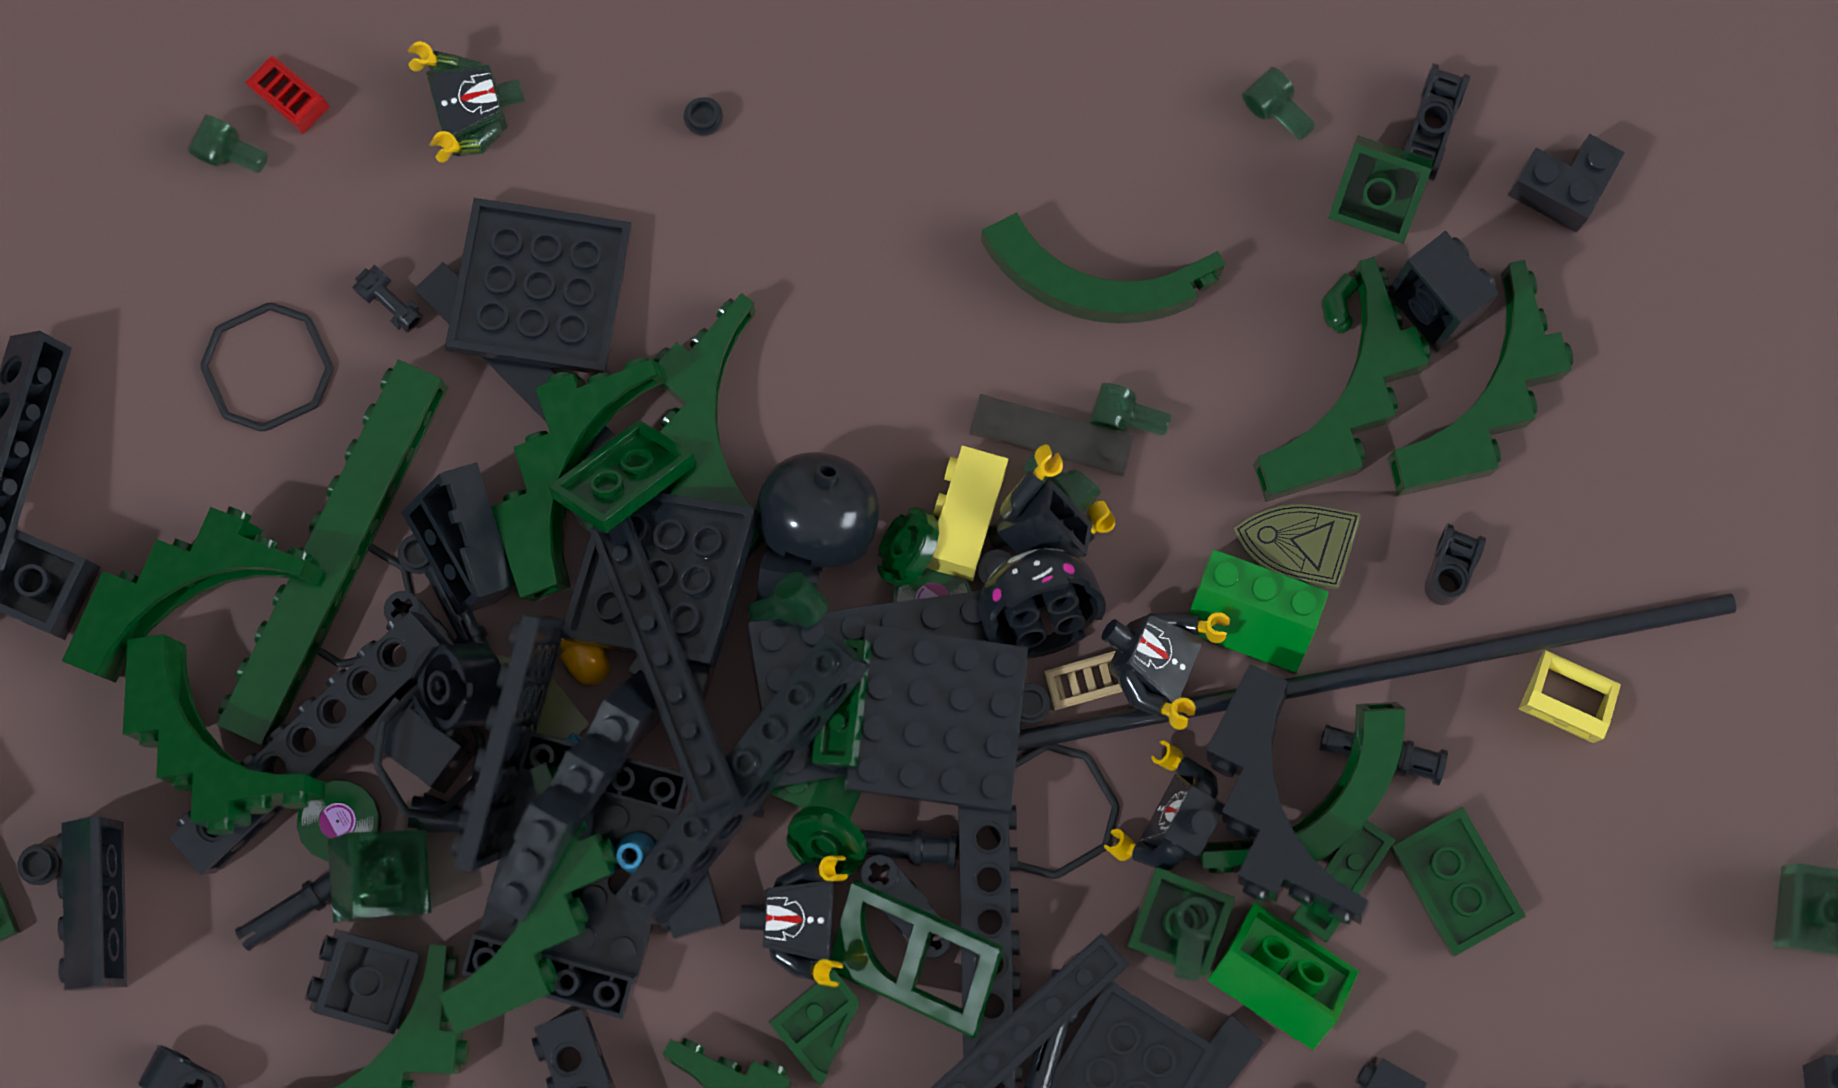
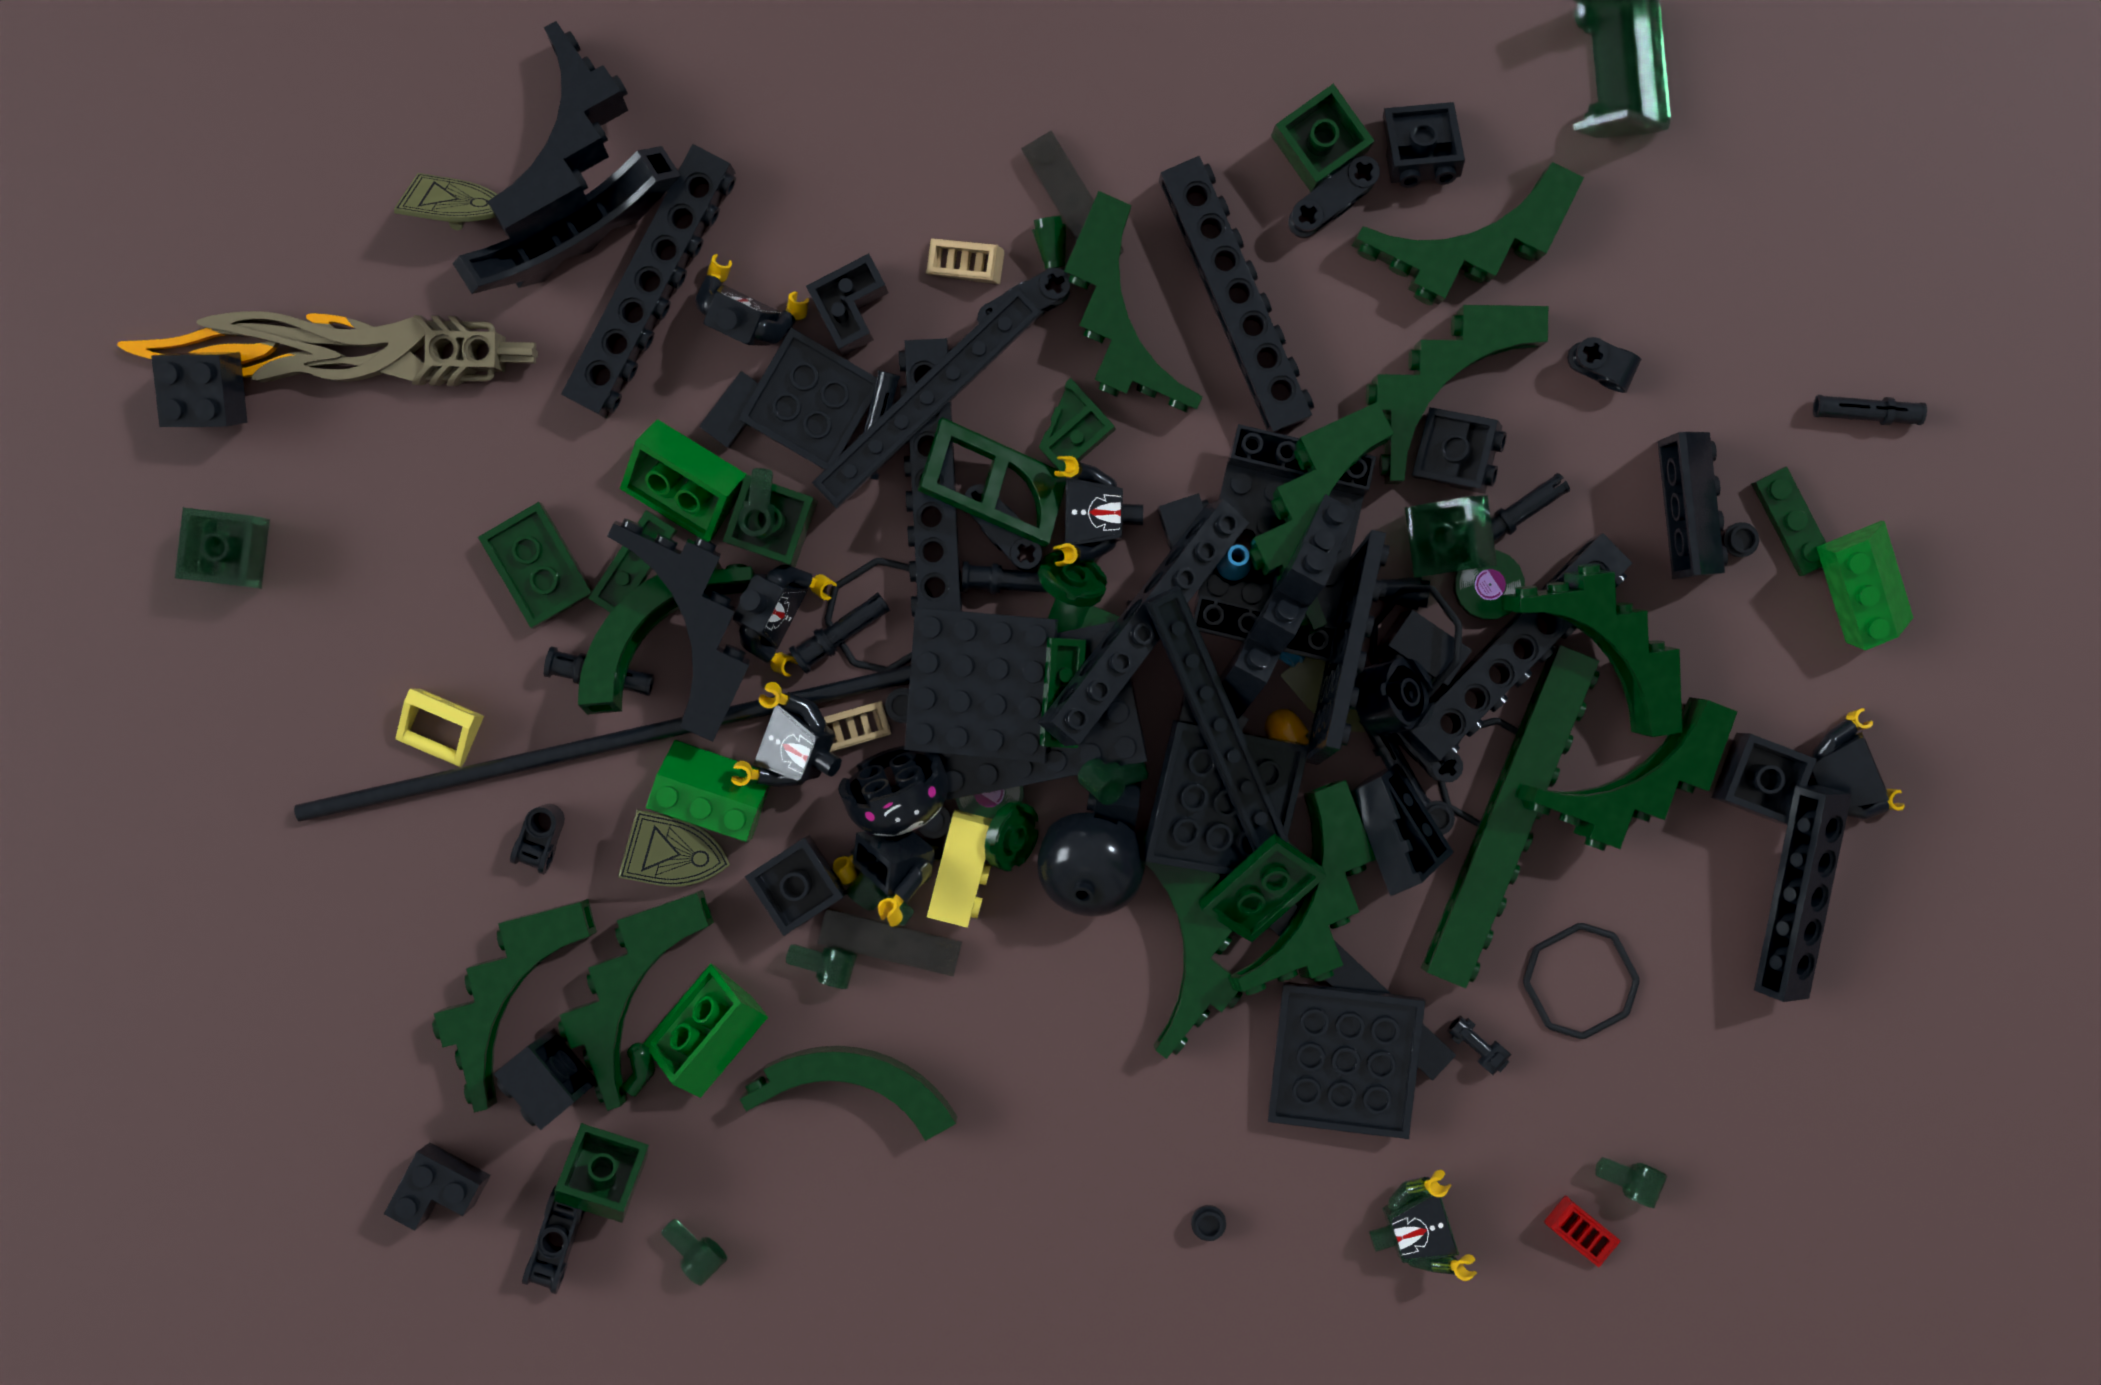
camera: 175 degrees right, 10 degrees up
none -> green slope [643,964,768,1098]
none -> black brick [745,835,847,936]
none -> black pin [789,592,891,674]

